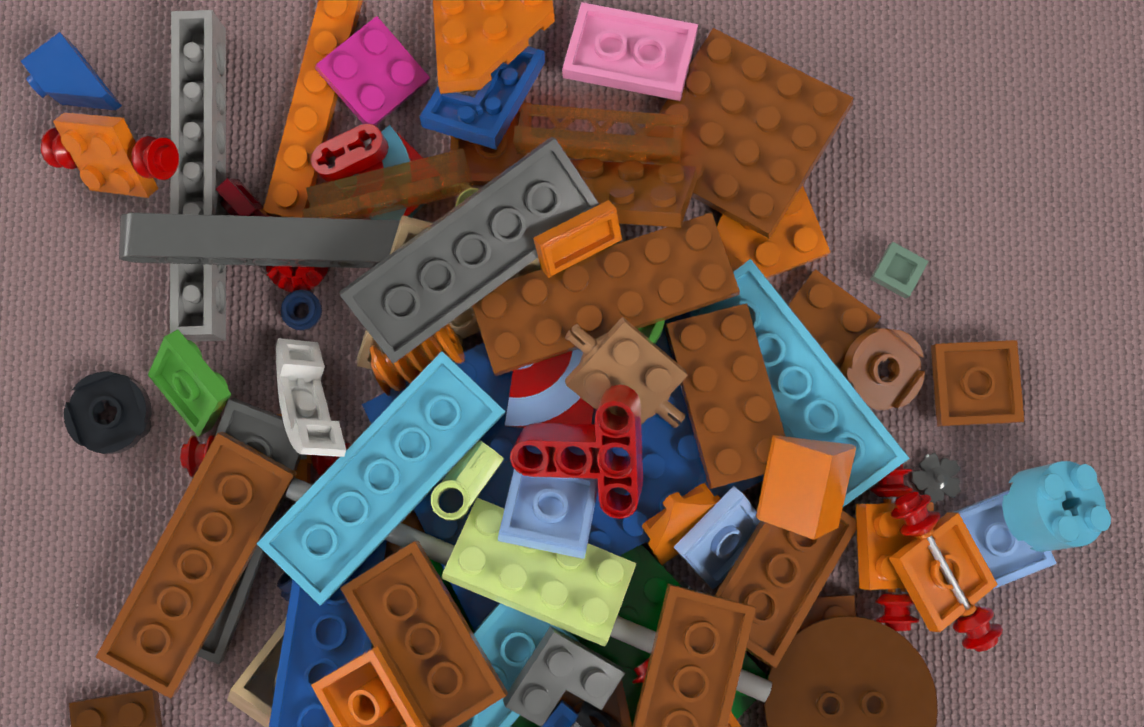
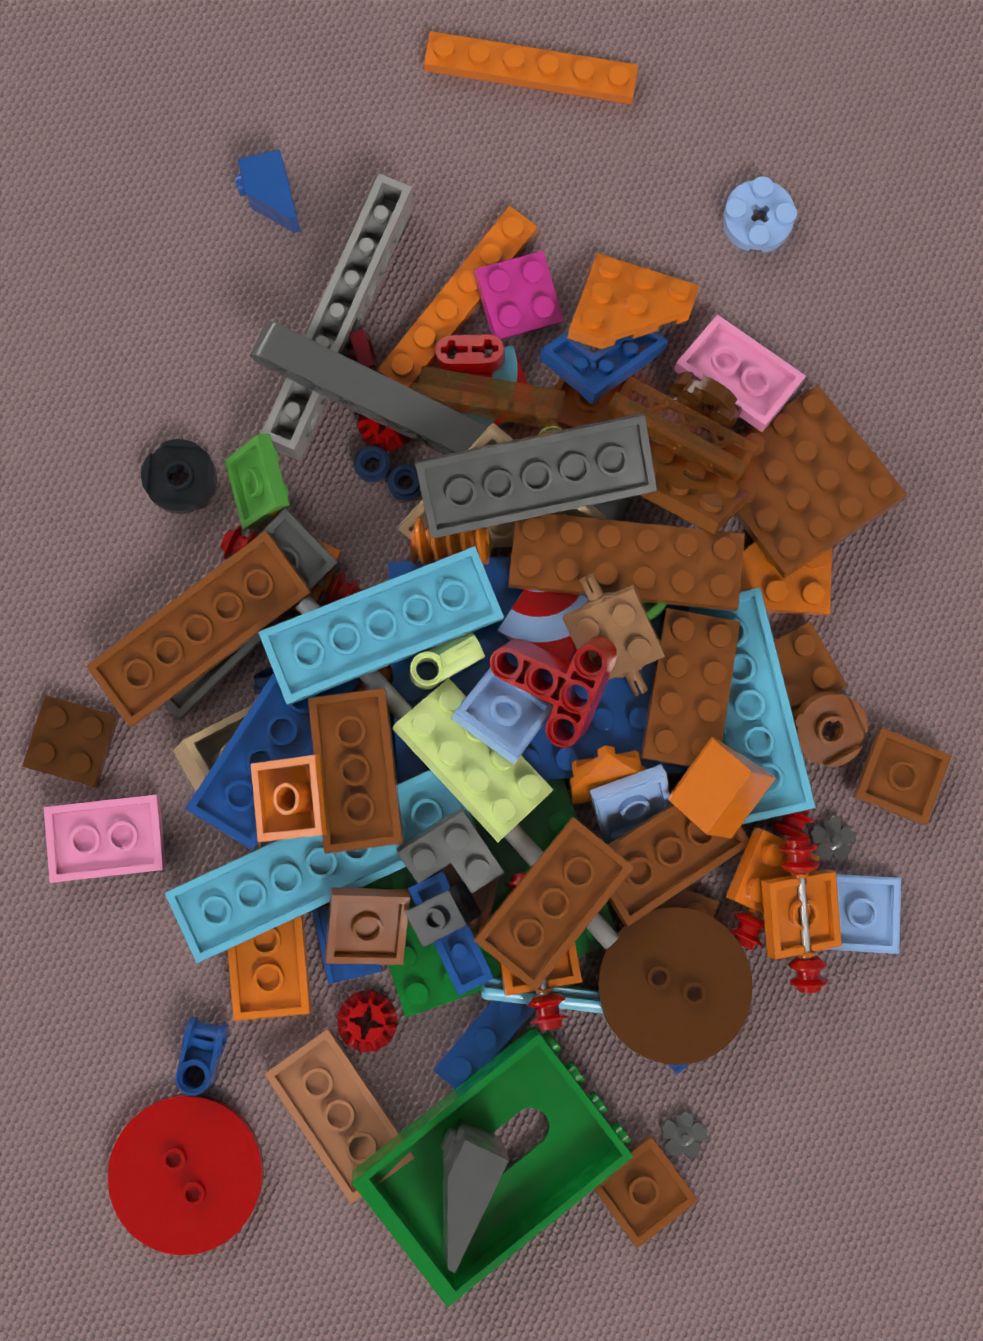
camera: 20 degrees right, 0 degrees up
orange plate [41,112,179,198] -> none
white slope [276,338,346,457] -> none
orange tile [533,200,622,278] -> none
sand green plate [870,242,929,299] -> none
medium azure brick [1002,461,1111,552] -> none
none -> dark blue plate [387,464,421,501]
none -> reddish brown plate [668,372,742,433]

